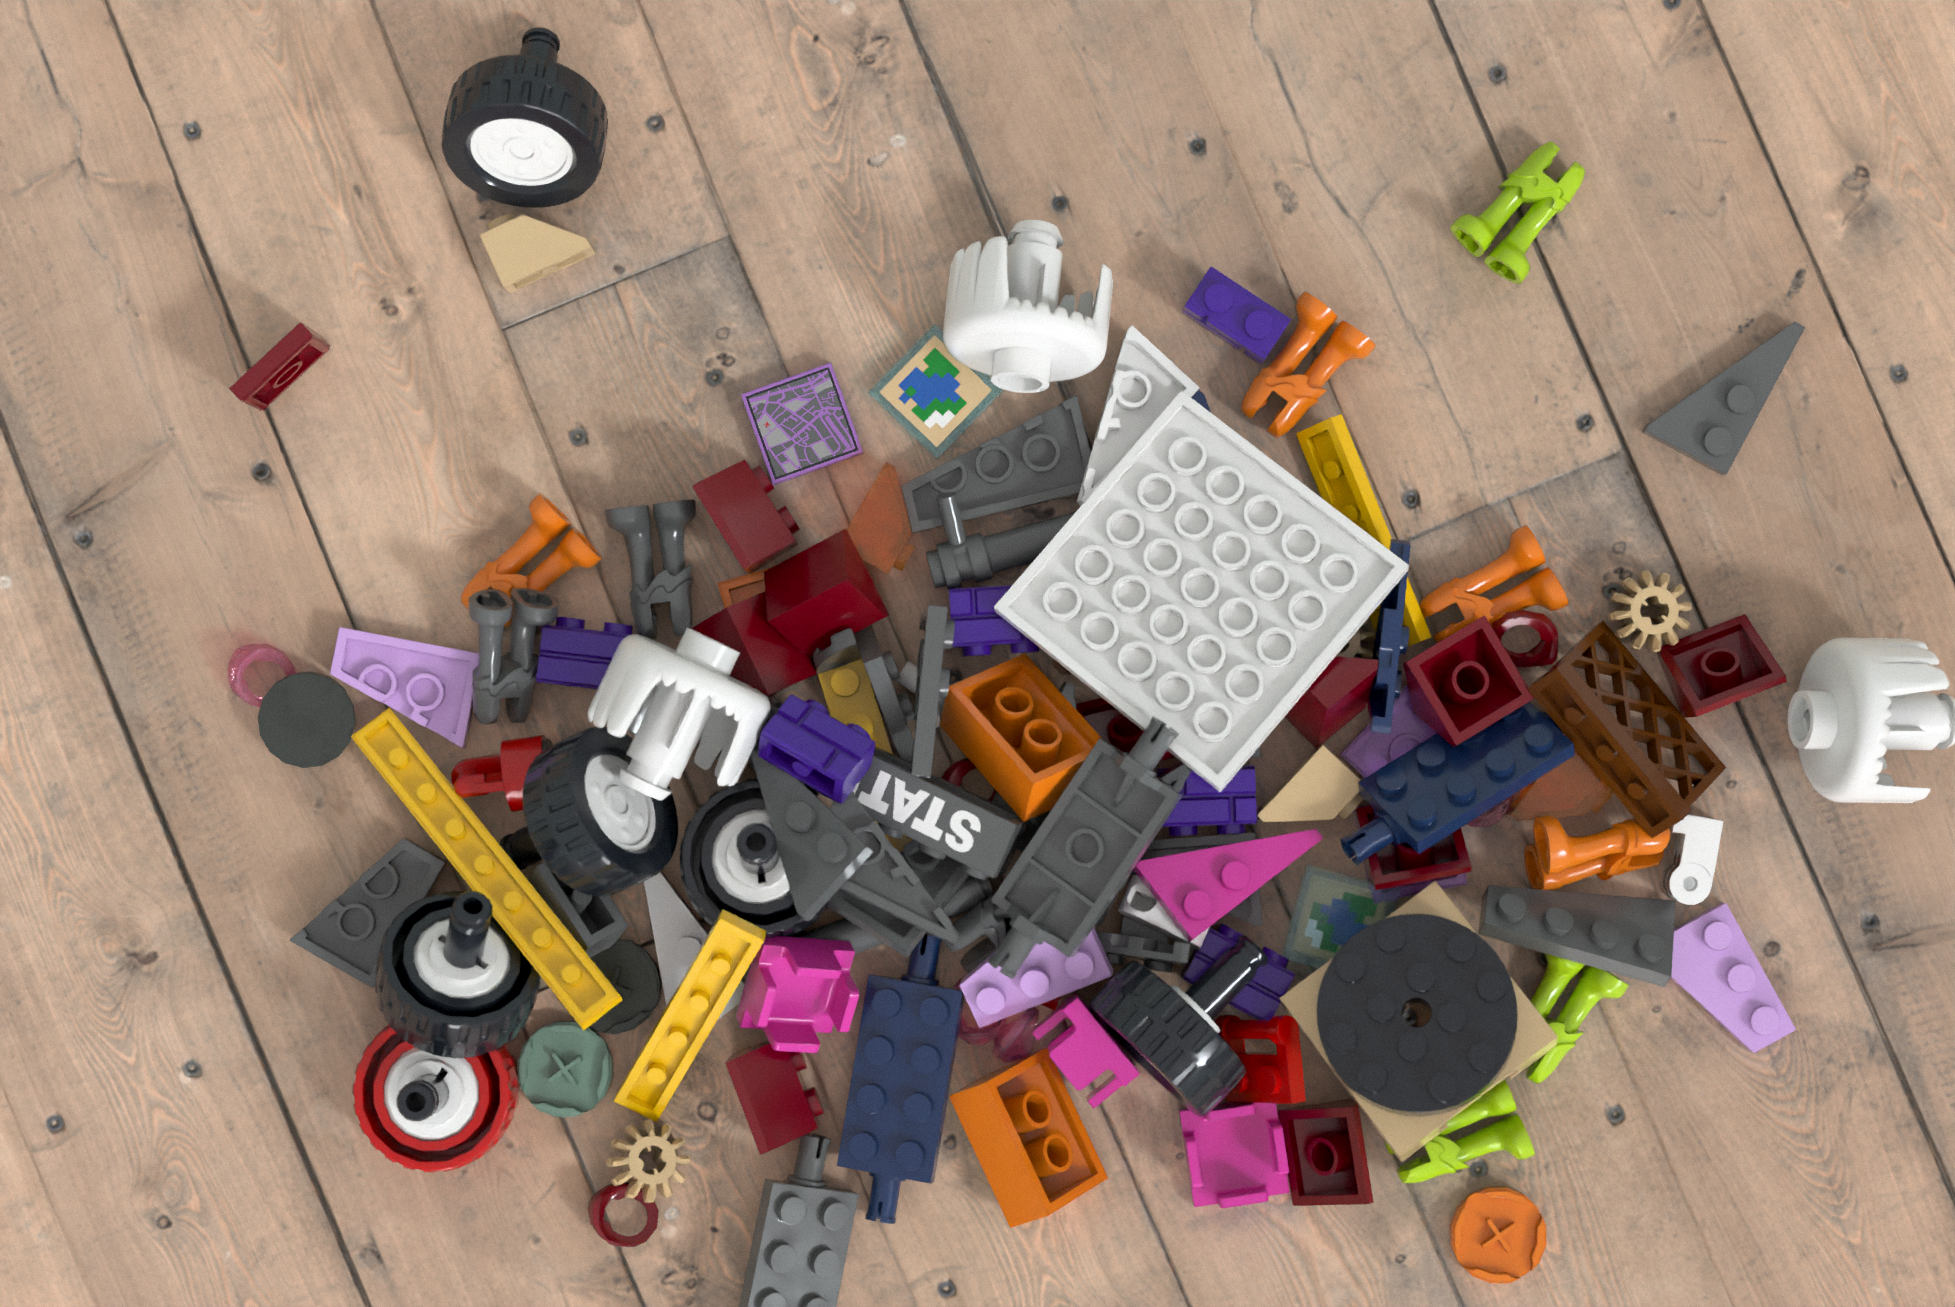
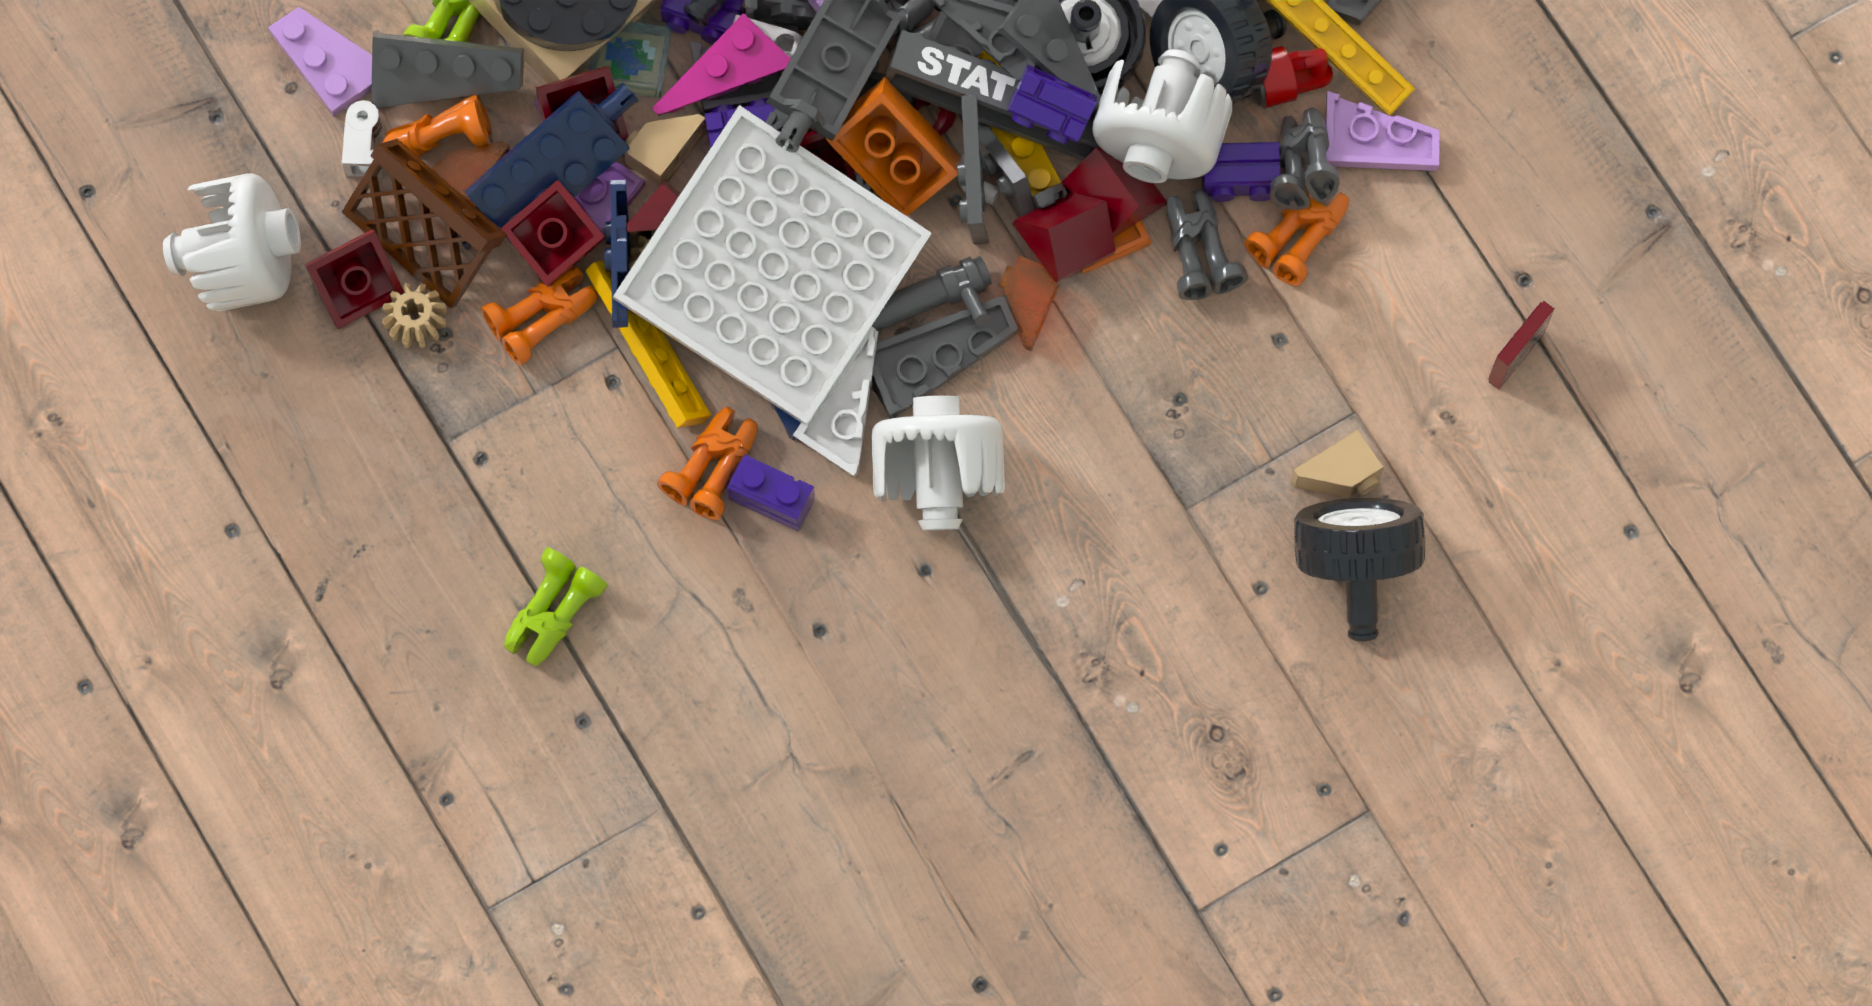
camera: 170 degrees right, 15 degrees down
clear pink piece [228,644,296,707] -> none
pearl dark grey tile [258,671,356,768] -> none
dark red slope [692,460,800,574] -> none
tile [741,362,864,486] -> none
tile [868,324,1003,460] -> none
dark purple brick [949,585,1039,657] -> none
dark red piece [1492,610,1559,667] -> none
dark grey wing [1642,322,1805,476] -> none

